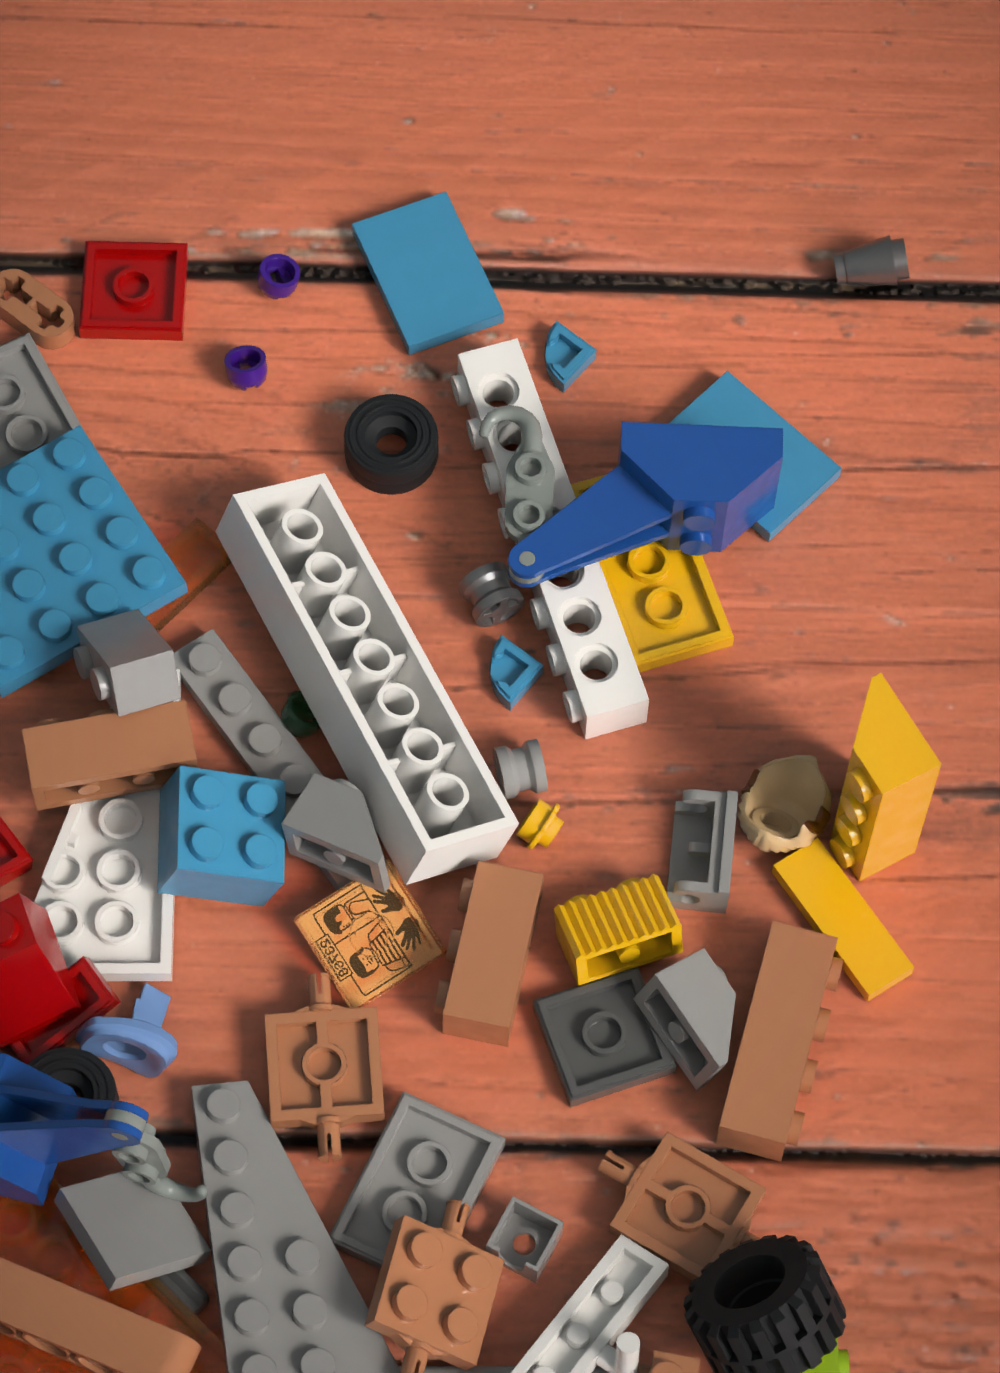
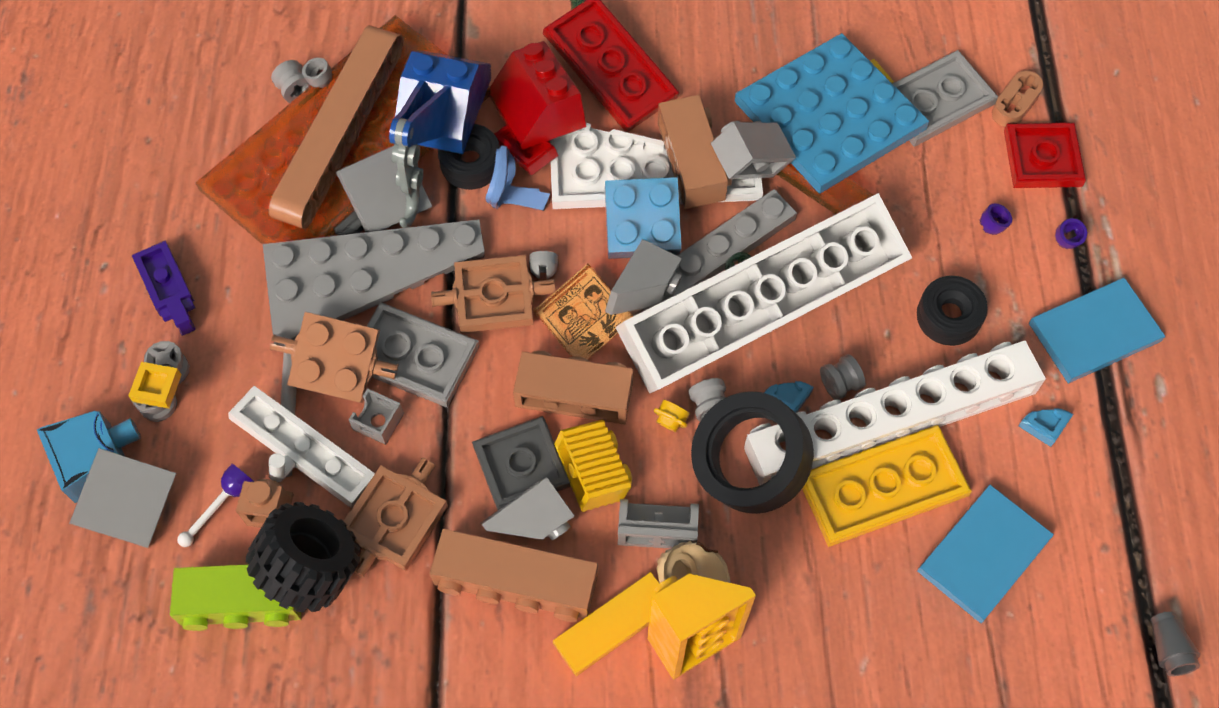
camera: 90 degrees right, 0 degrees up
blue slope [479,405,783,588] -> none
none -> light grey hinge [529,251,558,279]
none -> black tyre [691,392,814,514]

